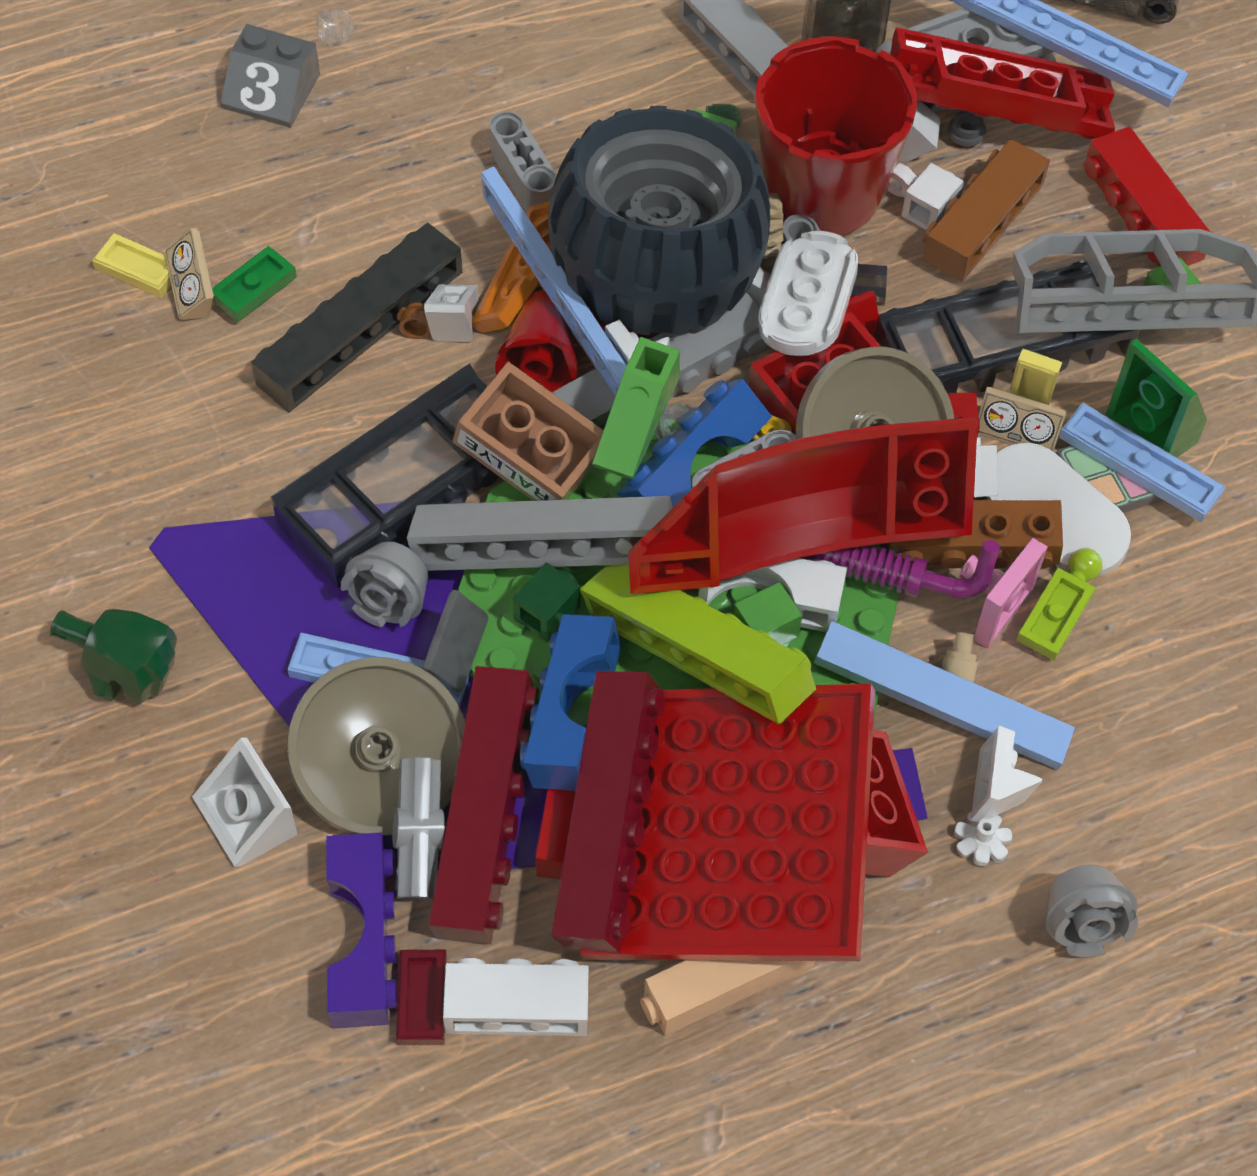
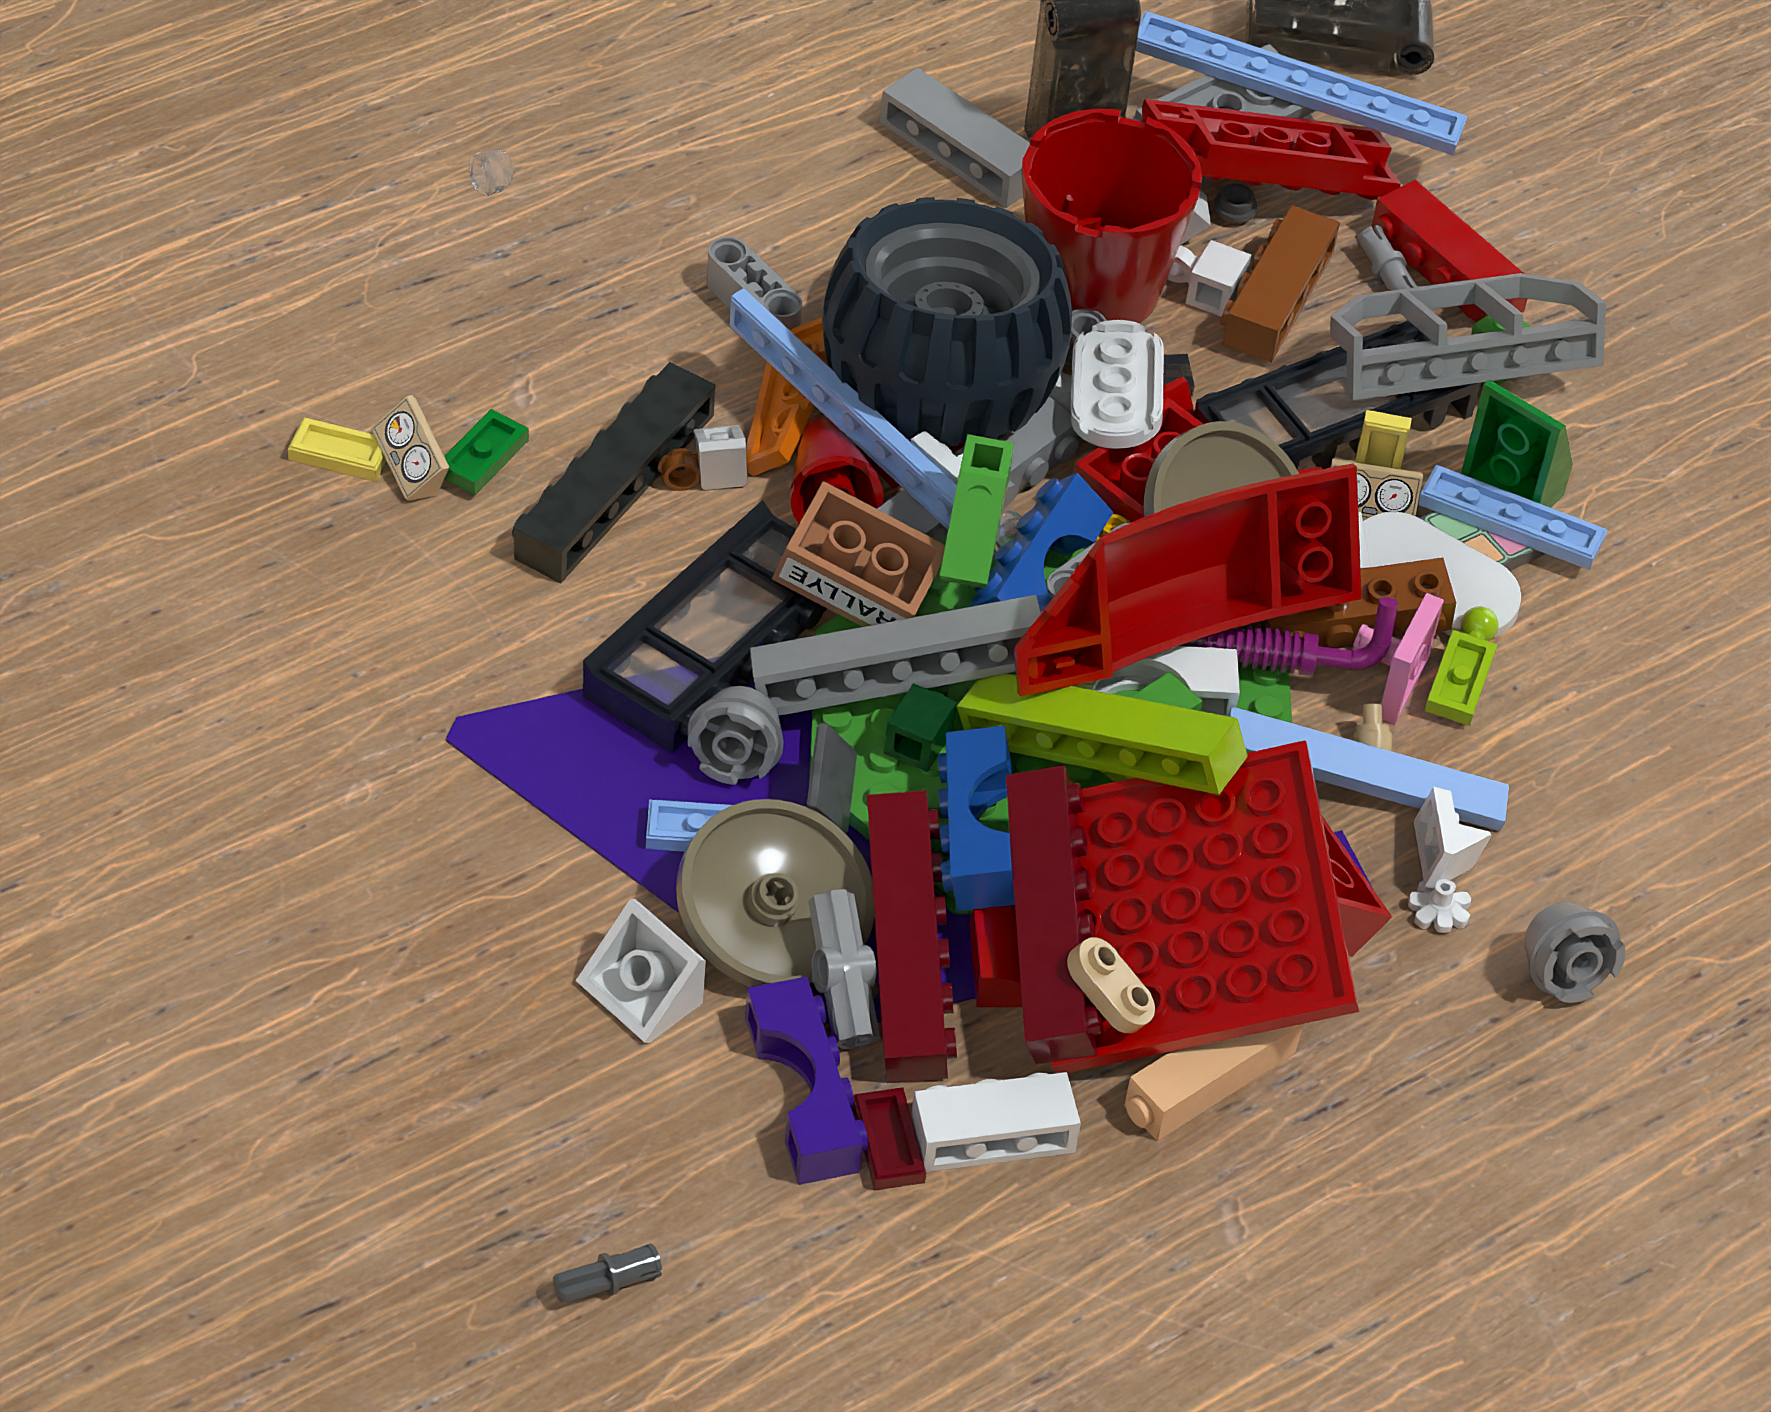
camera: 15 degrees left, 10 degrees down
dark green piece [50,609,177,704] -> none
dark grey slope [221,24,320,128] -> none
none -> dark grey axle [553,1243,662,1302]
none -> tan plate [1067,937,1155,1033]
none -> light grey pin [1357,225,1418,291]

